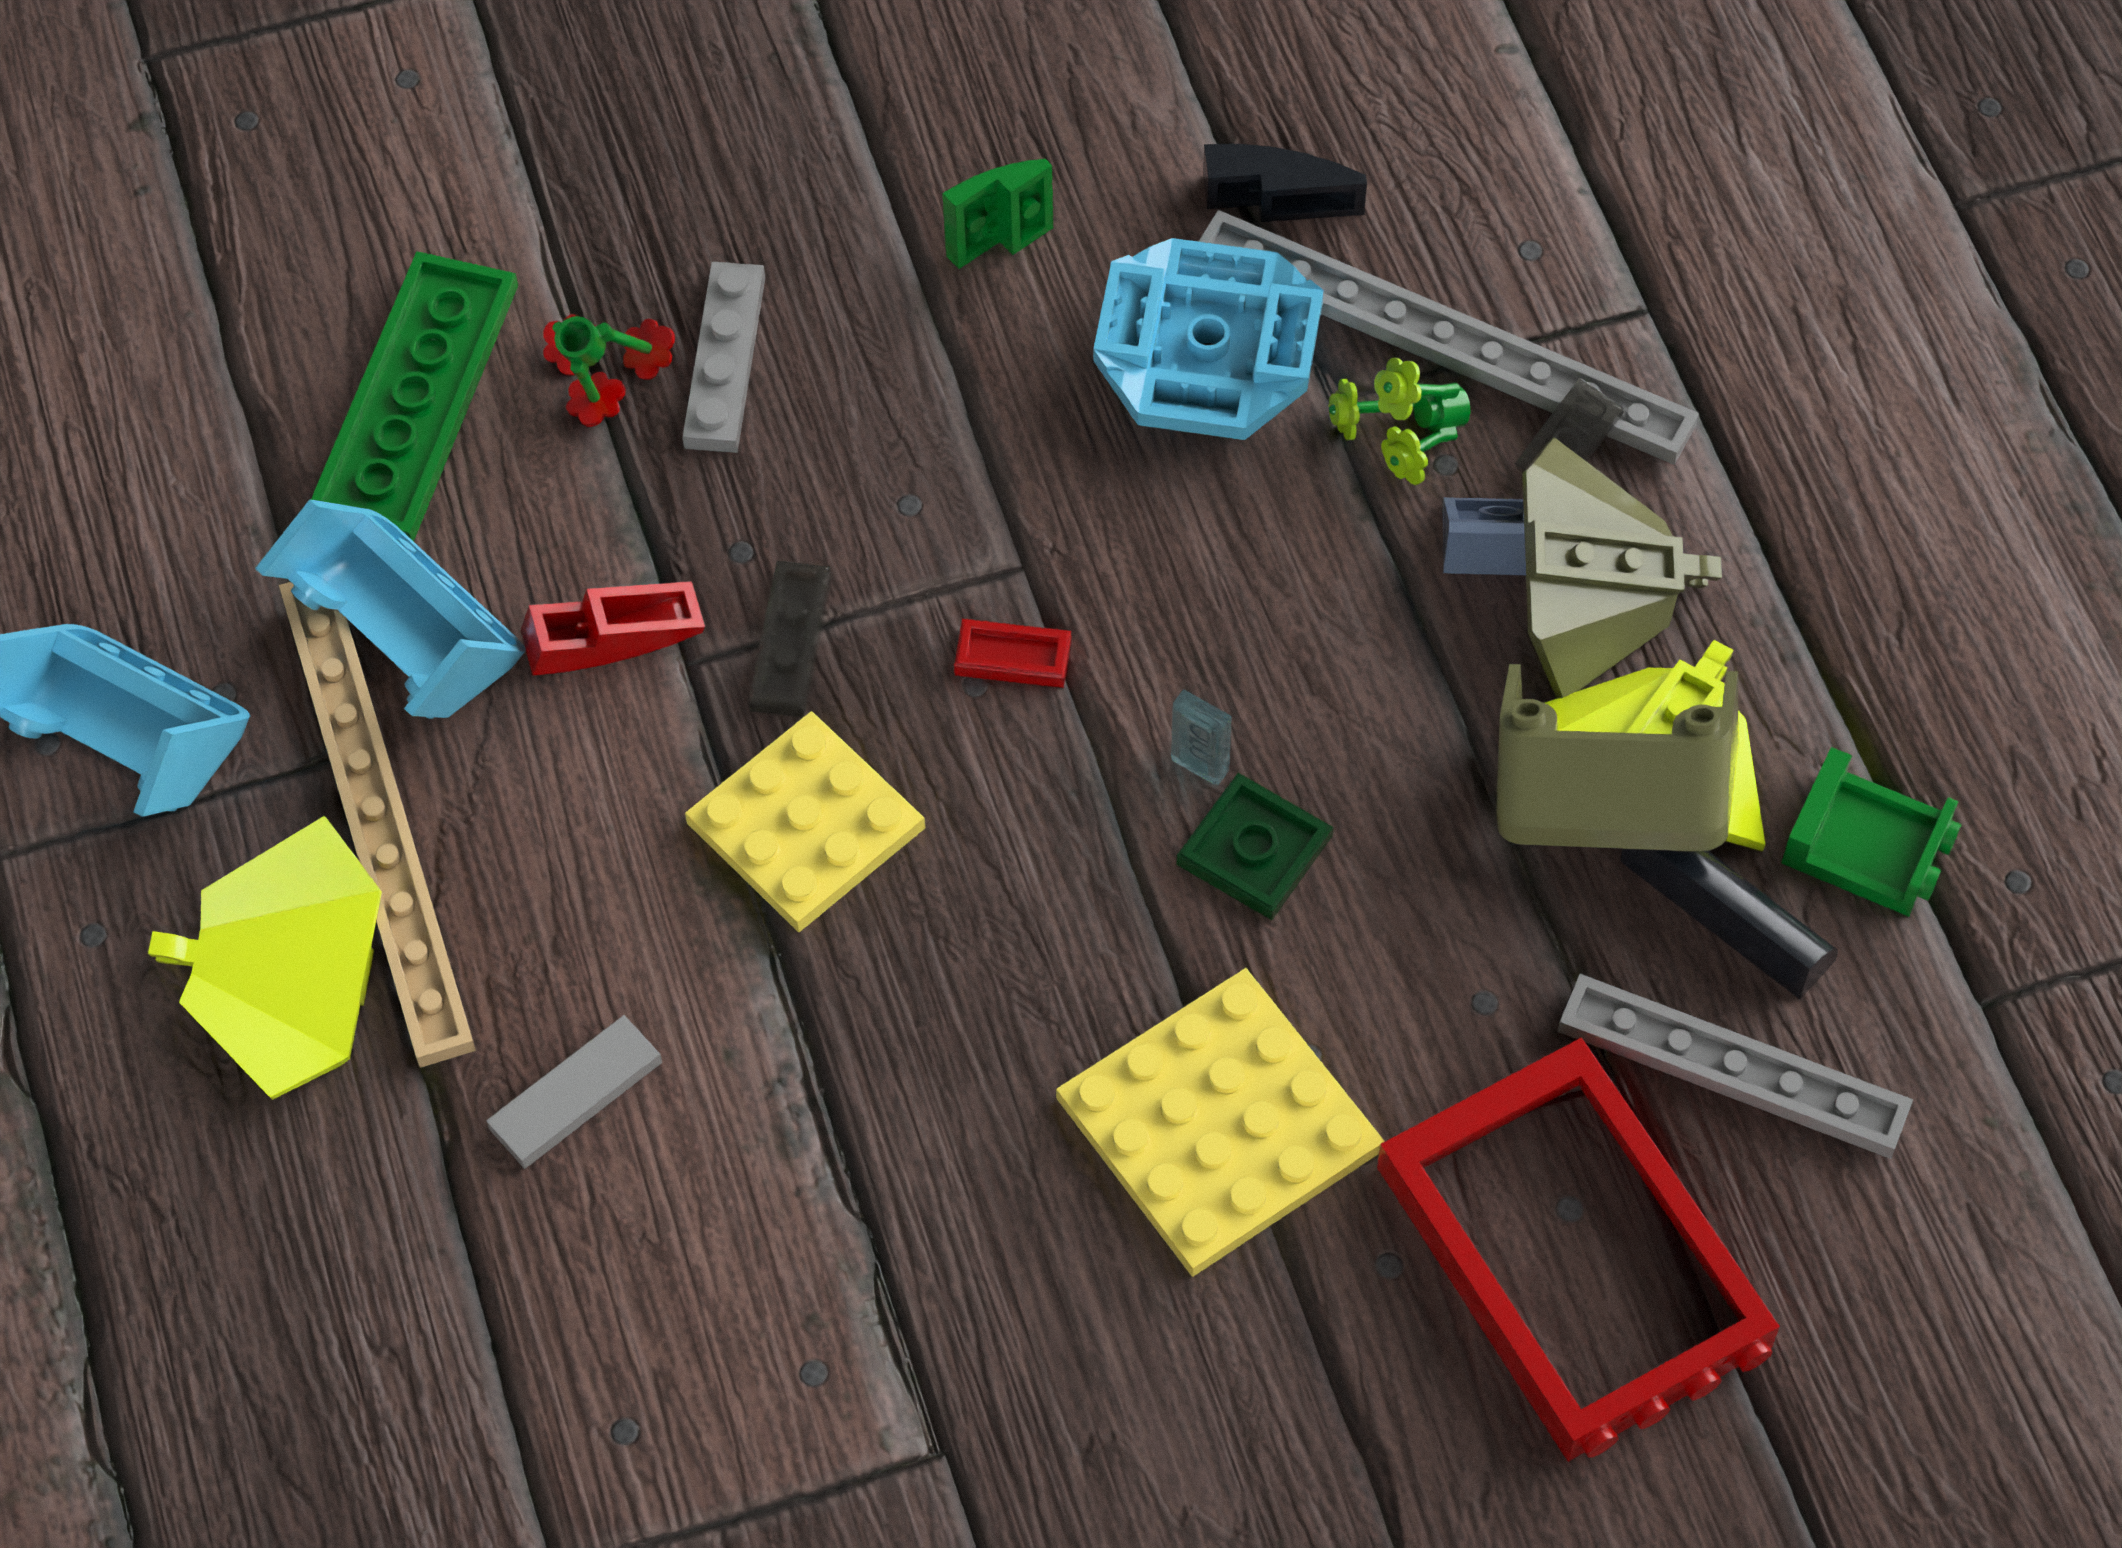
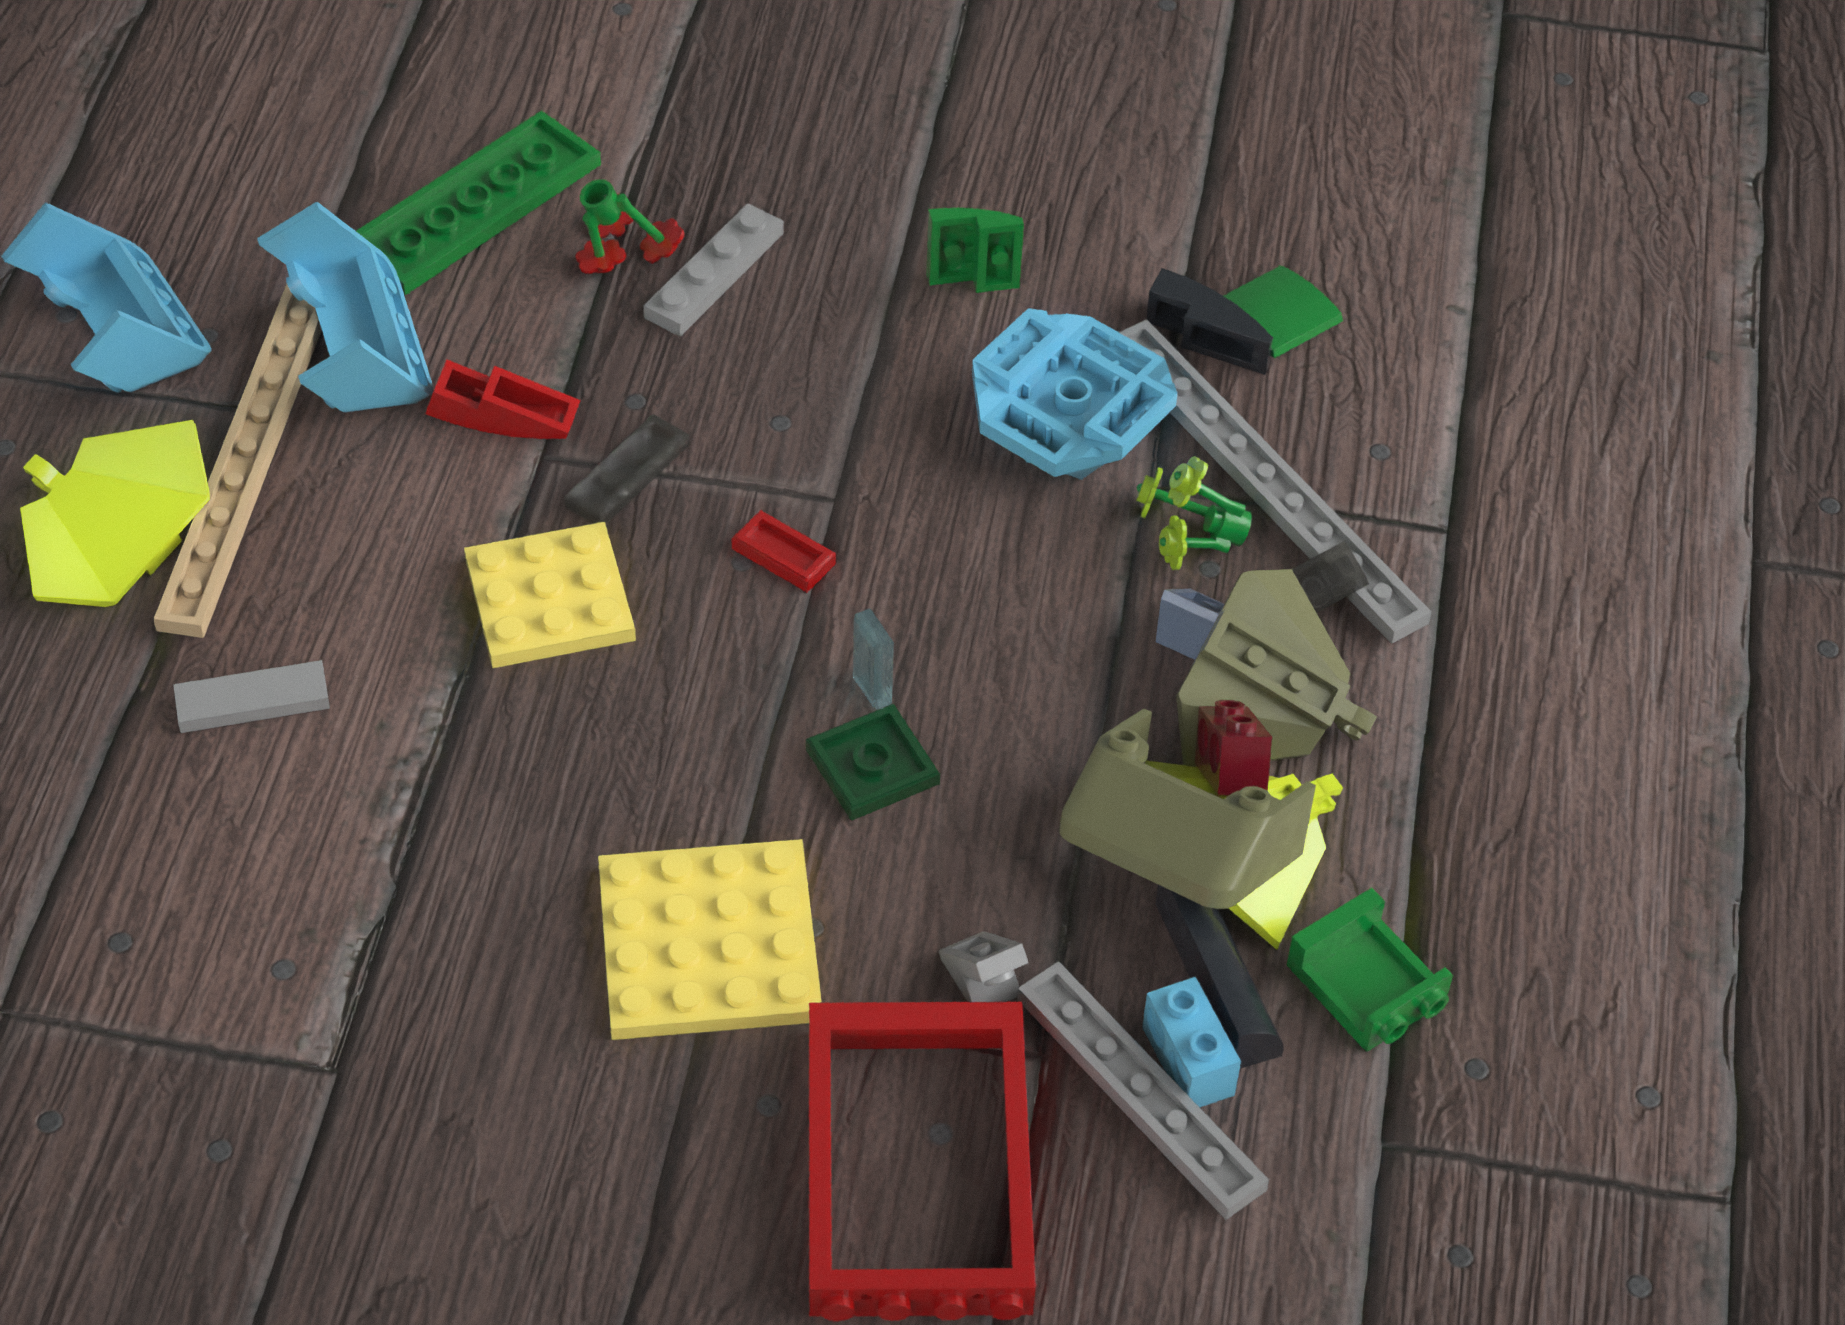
camera: 25 degrees right, 10 degrees down
none -> light grey slope [938,931,1029,1002]
none -> medium azure brick [1142,977,1241,1107]
none -> dark red brick [1195,700,1272,795]
none -> green slope [1224,265,1343,358]

